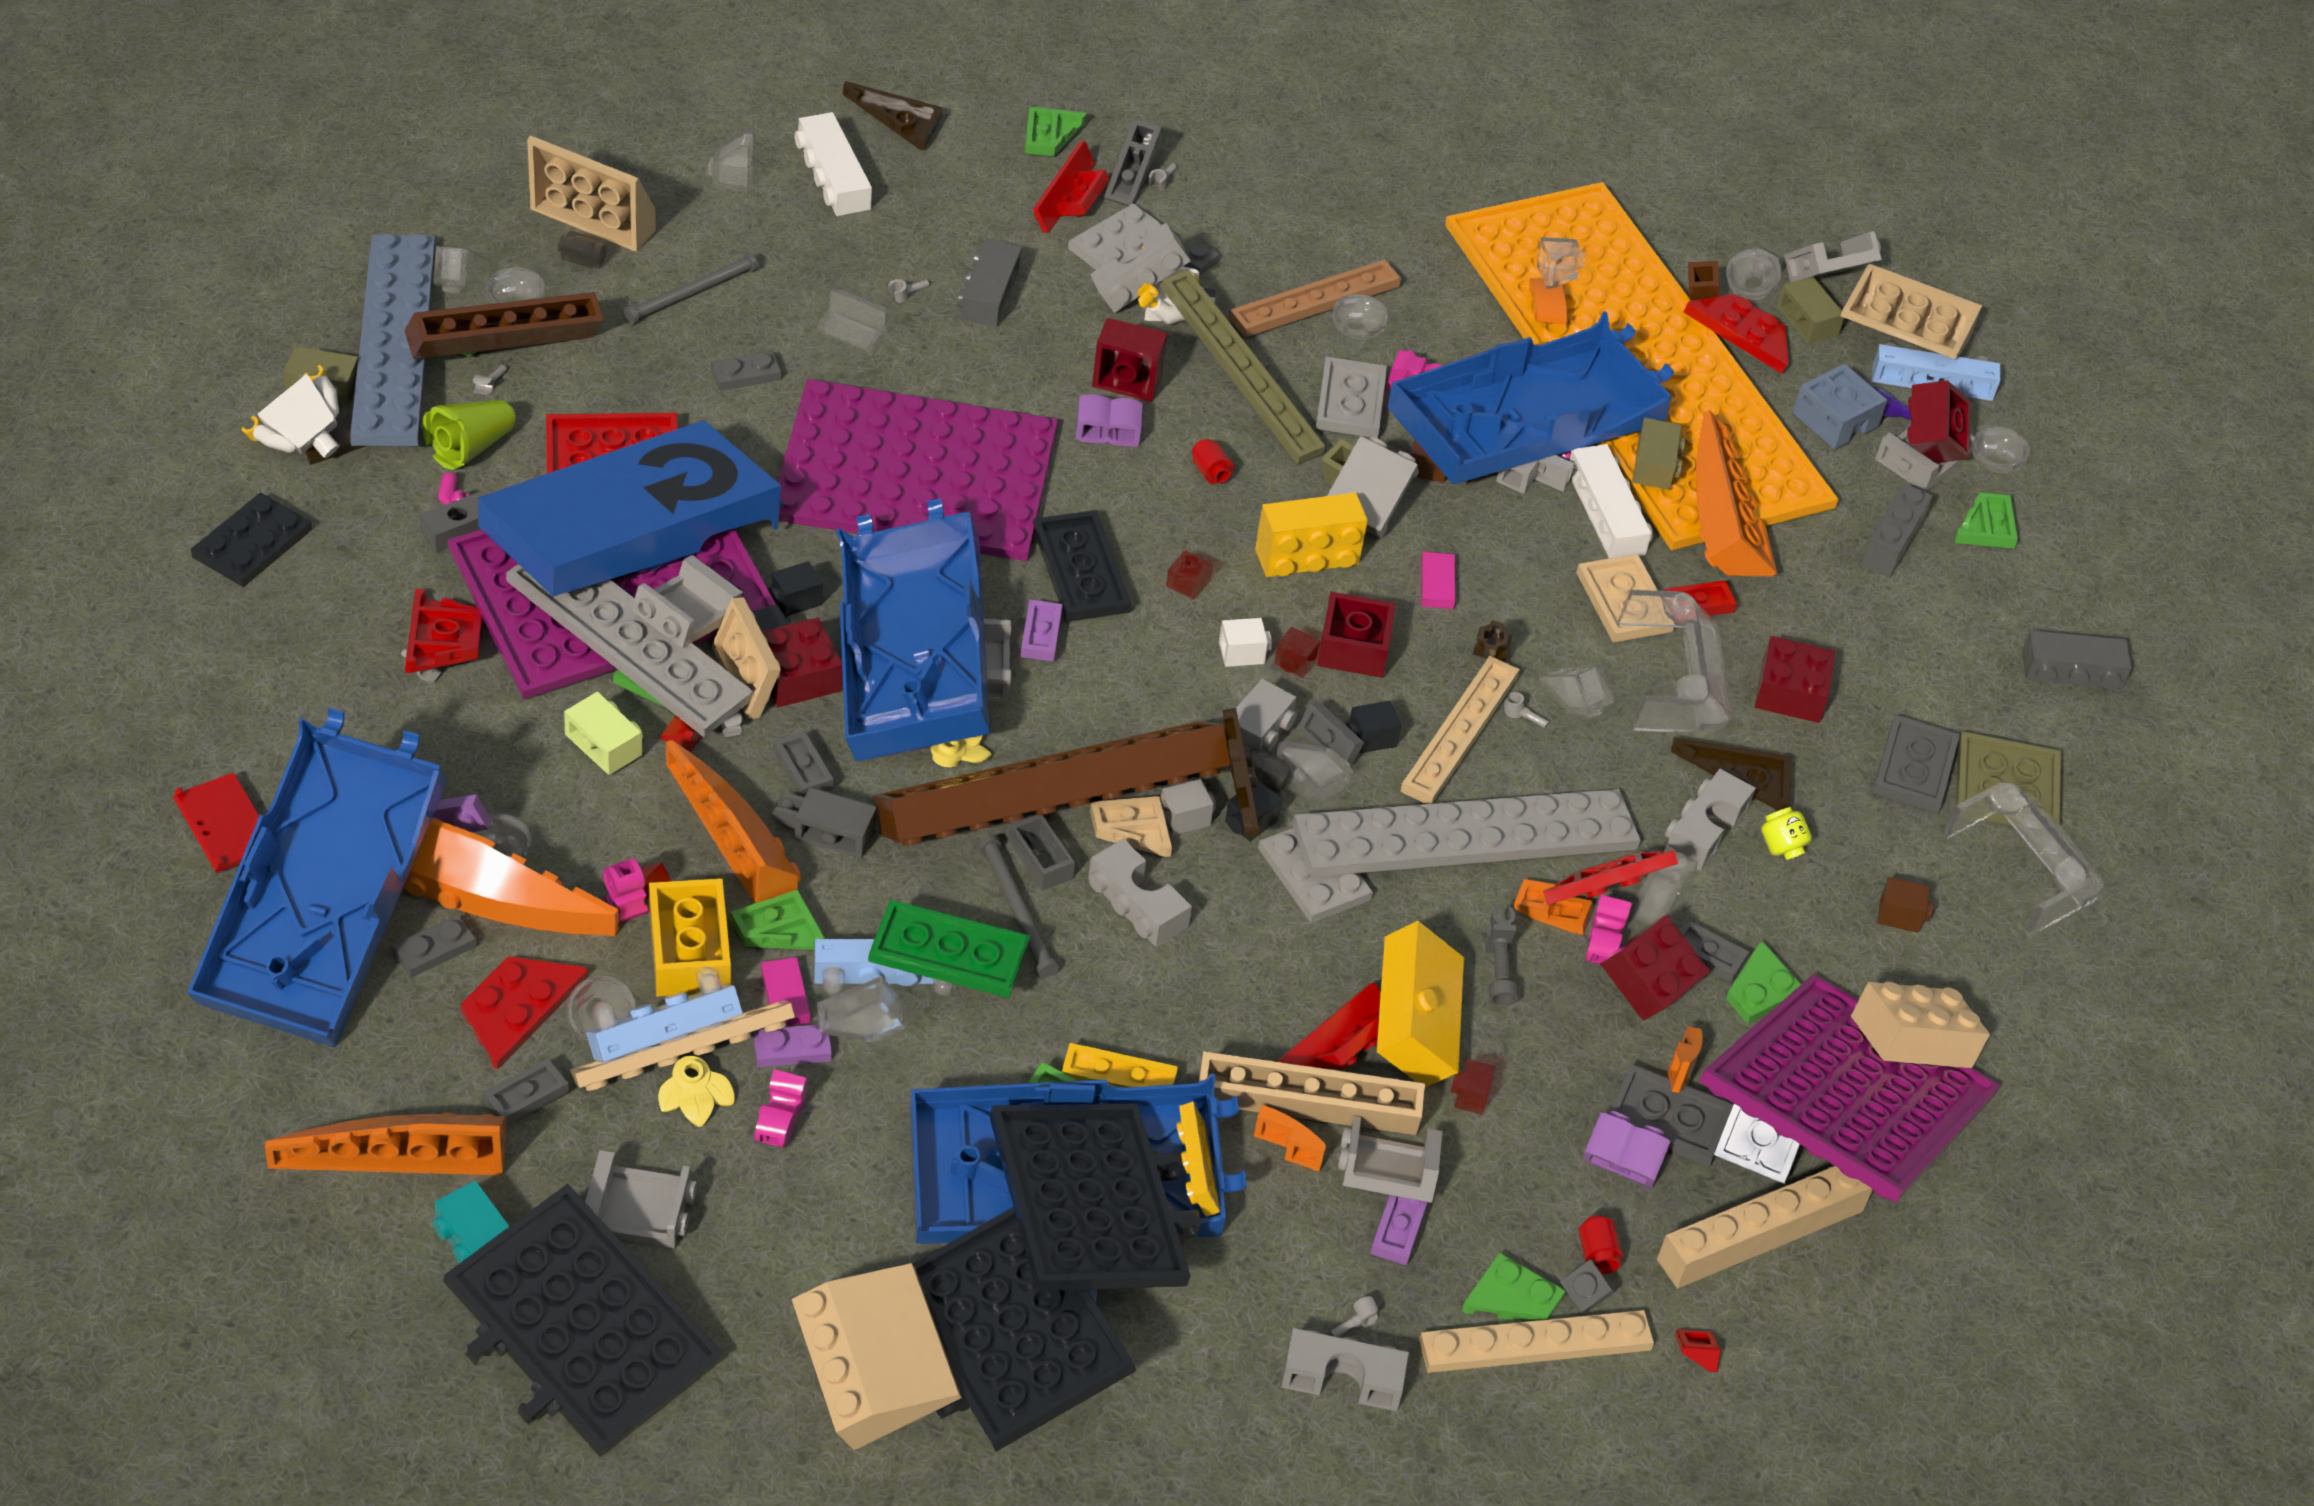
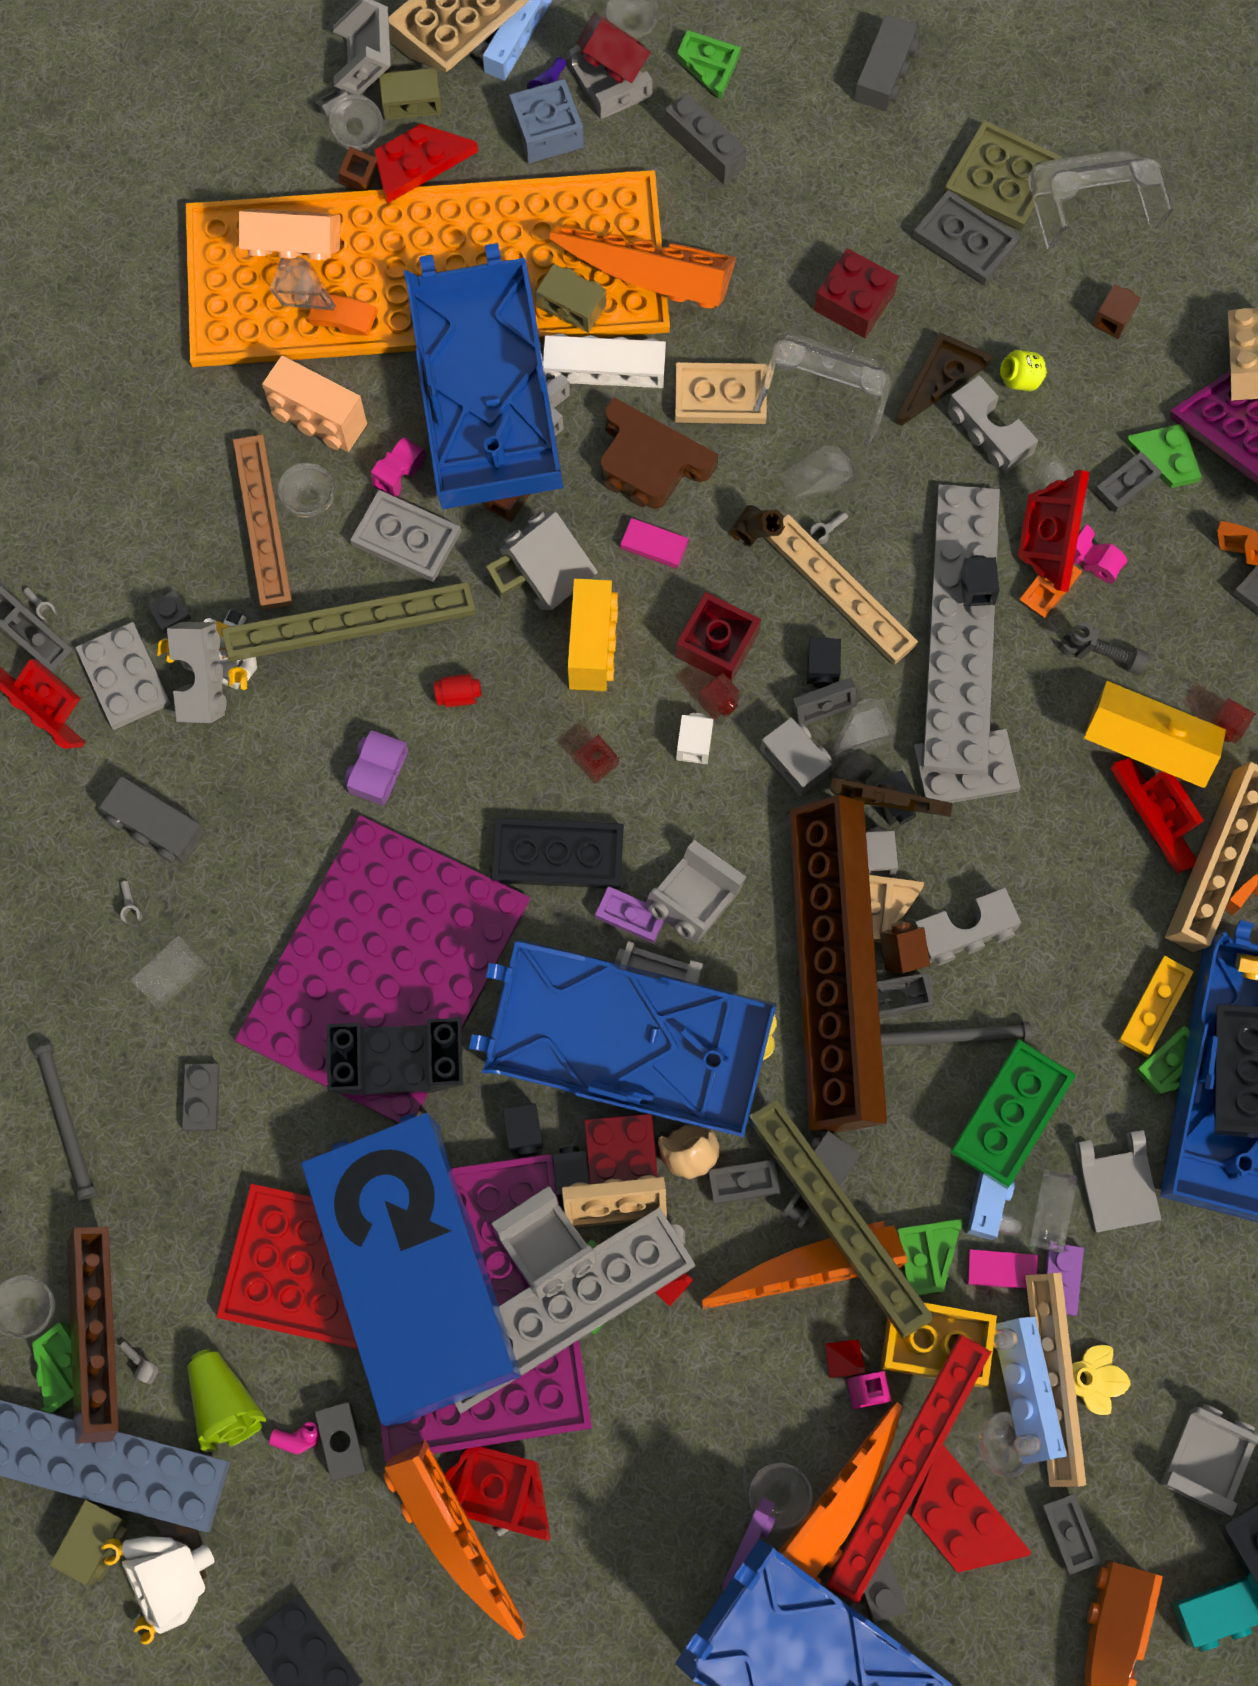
camera: 65 degrees left, 25 degrees up
yellowish green brick [564,691,643,775] -> none
dark pink leg [754,1069,808,1148] -> none
dark red brick [1092,318,1168,402] -> none
dark red brick [1600,914,1710,1021] -> none
red plate [1663,580,1737,621] -> none
none -> light nougat brick [239,209,340,260]
none -> light nougat brick [262,355,367,452]
none -> black slope [327,1018,463,1096]
none -> orange wedge [383,1439,526,1640]
none -> reddish brown brick [601,397,718,509]
none -> light grey panel [644,840,746,944]
none -> tan hair [658,1124,720,1179]
none -> olive plate [749,1100,933,1339]
none -> red tile [826,1334,992,1604]
none -> reddish brown brick [879,921,930,973]
none -> black brick [960,555,999,606]
none -> light grey flag [1073,1130,1162,1233]

